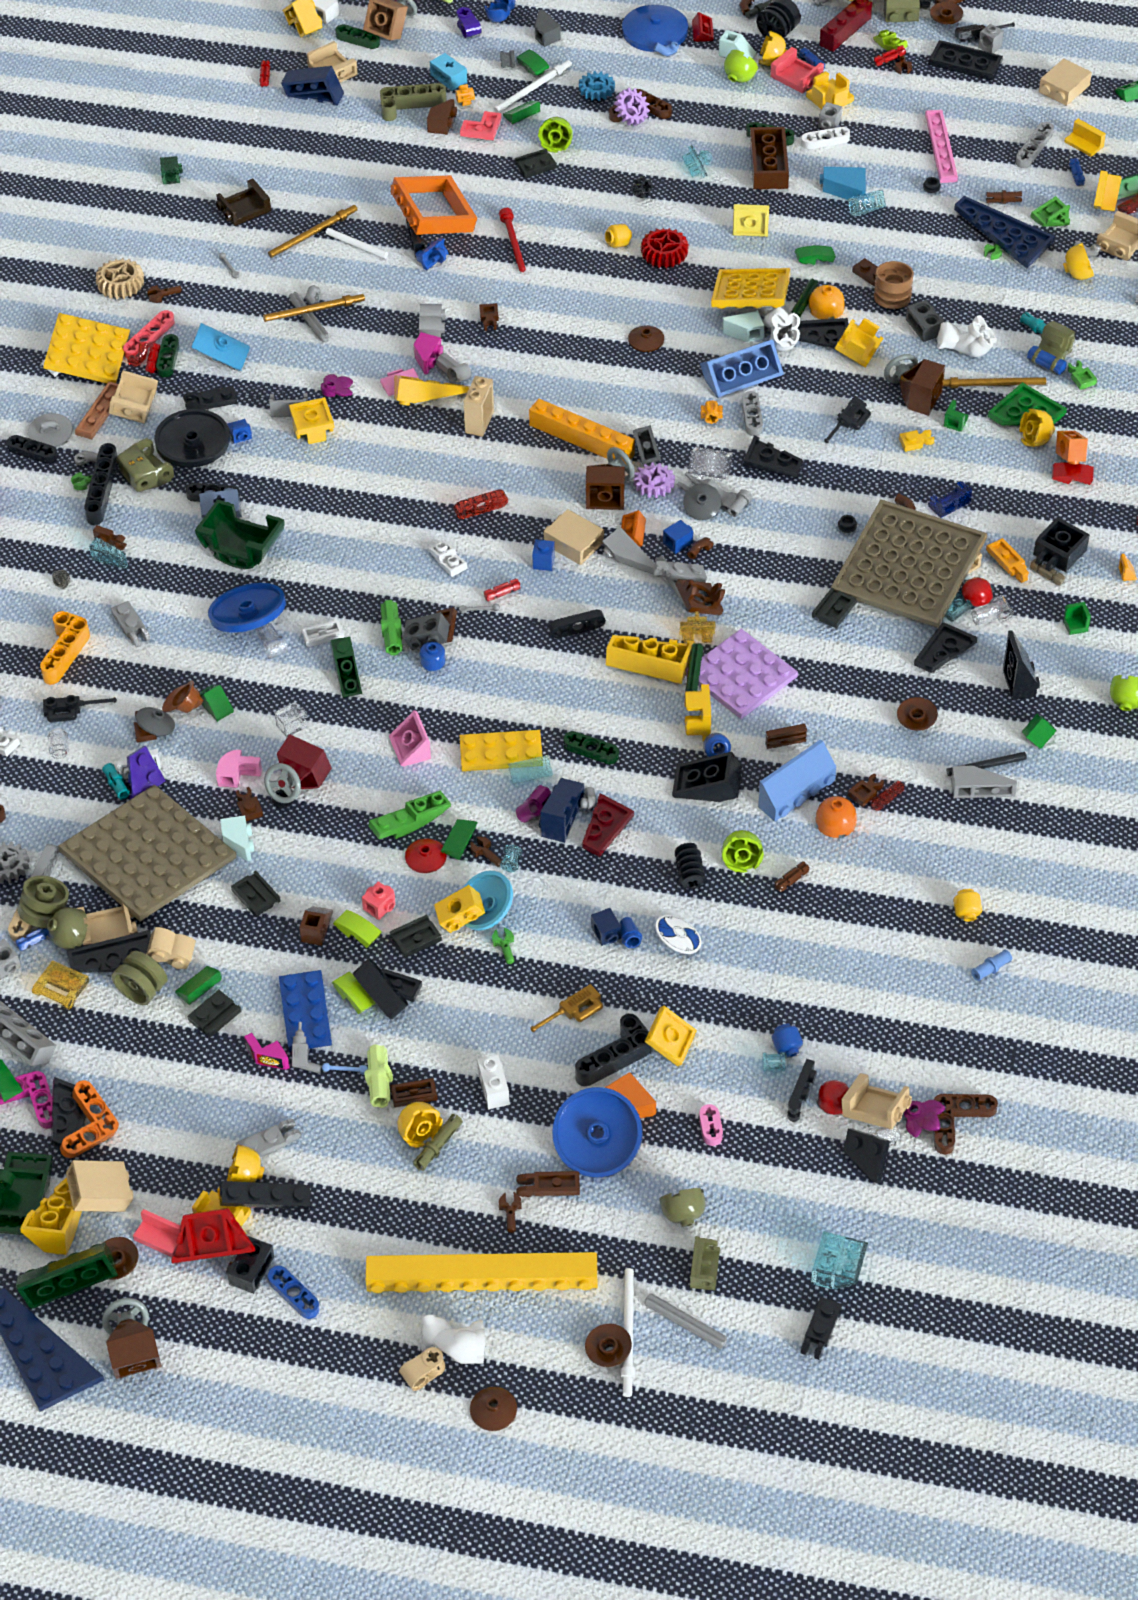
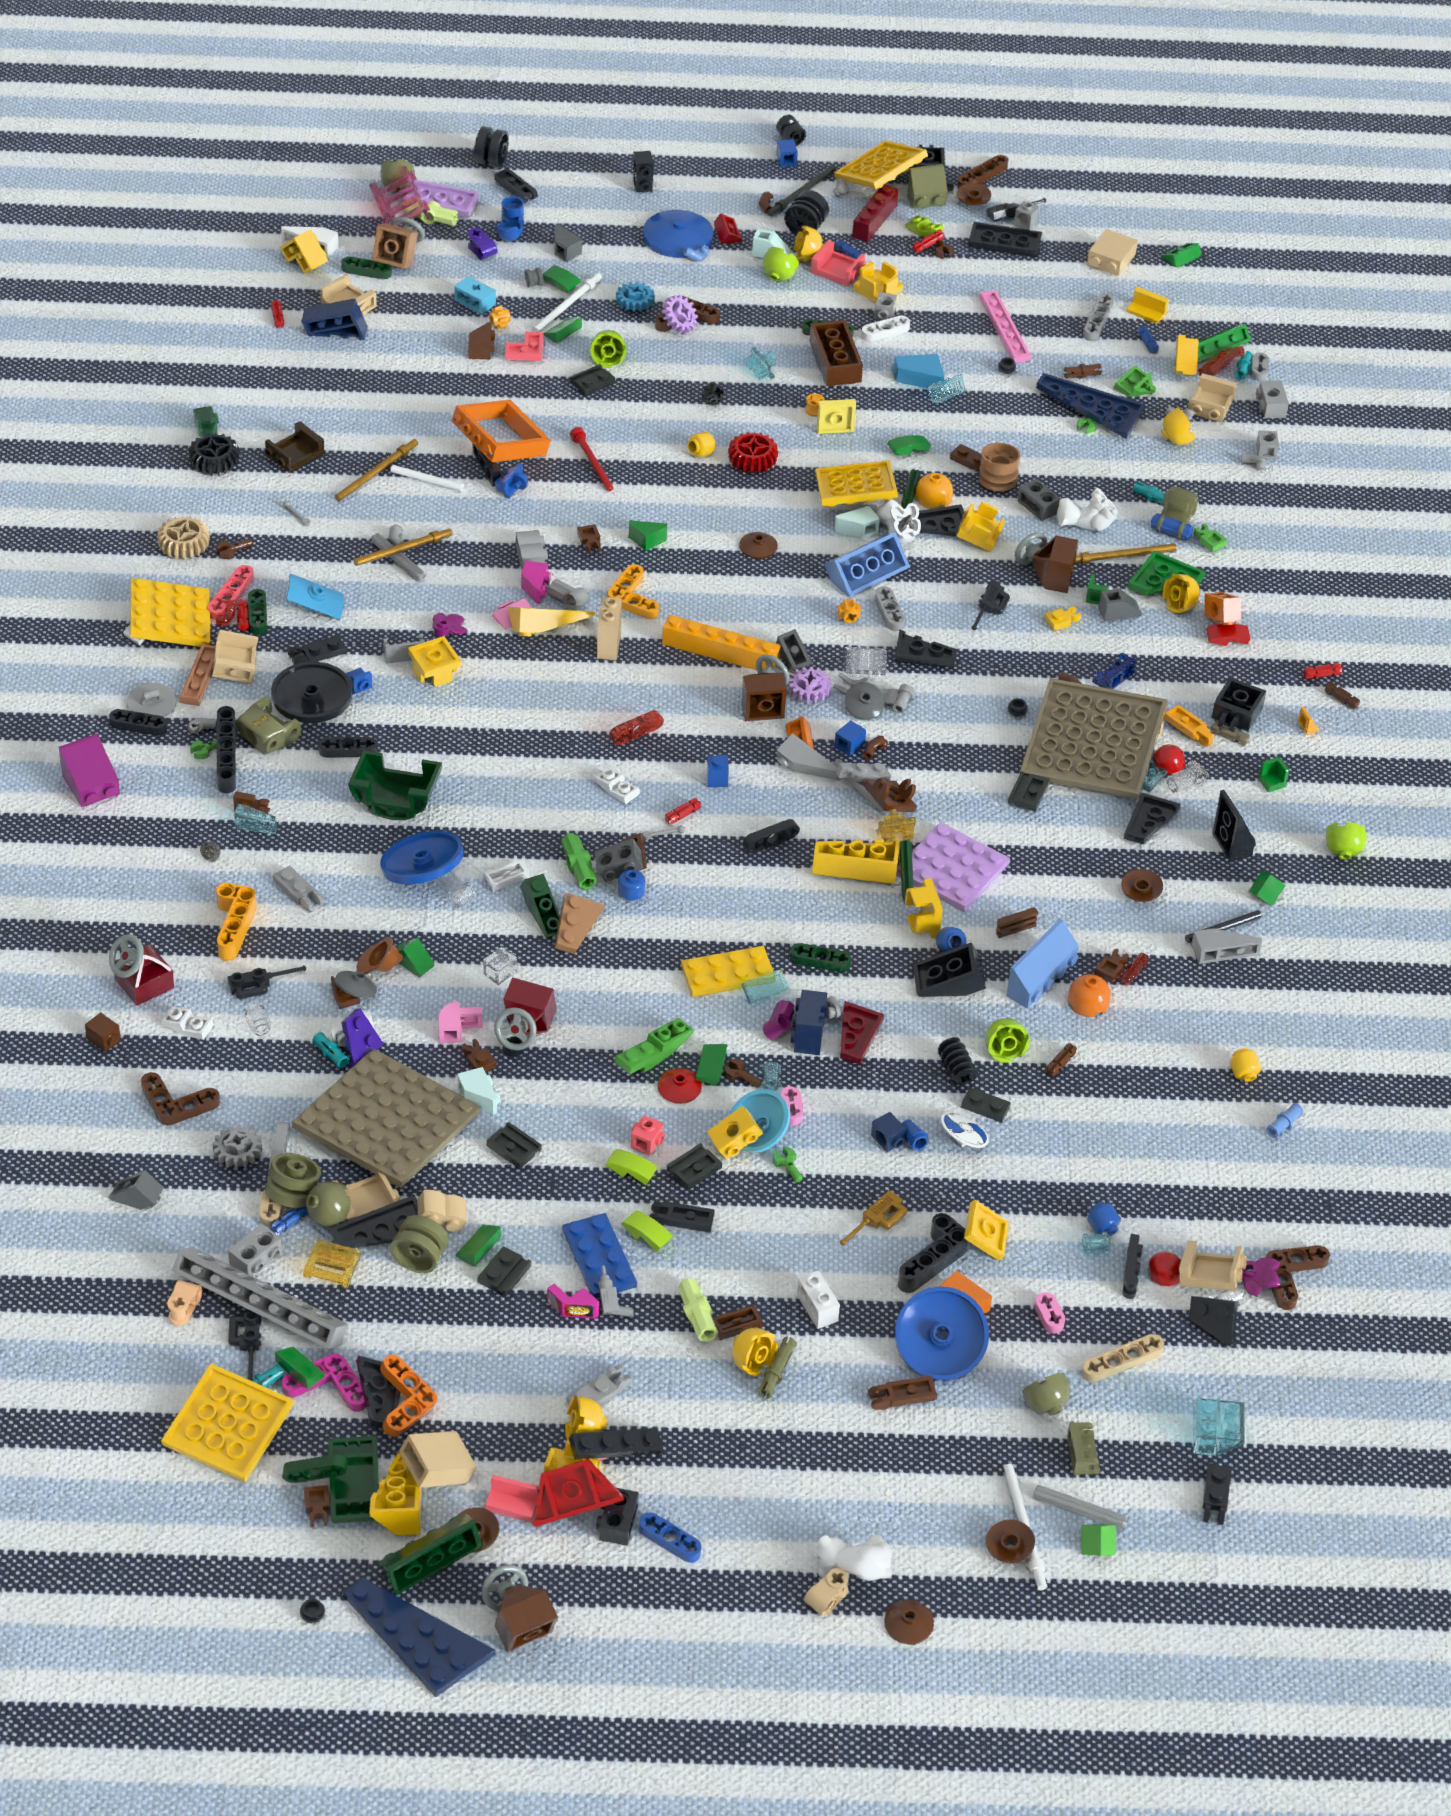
camera: 15 degrees left, 5 degrees down
sand blue brick [199,488,242,518] -> none
reddish brown slope [299,906,333,946] -> none
light blue hinge [322,1063,368,1075] -> none
black beam [353,958,408,1020] -> none
yellow brick [365,1252,598,1293] -> none
olive beam [380,83,447,121] -> none
bright pink slope [389,710,431,767] -> none
reddish brown bar [499,1192,522,1233] -> none
tan brick [543,509,604,565] -> none
none -> black gear [188,433,240,476]
none -> medium nougat wing [554,893,606,954]
none -> light orange beam [607,564,659,619]
none -> green slope [629,520,667,551]
none -> bright pink beam [781,1086,803,1126]
none -> light orange wheel [805,393,825,417]
none -> pearl dark grey plate [961,1087,1011,1123]
none -> bright green panel [1081,1524,1116,1556]
none -> tan beam [1082,1334,1164,1382]
none -> dark grey slope [1099,588,1142,621]

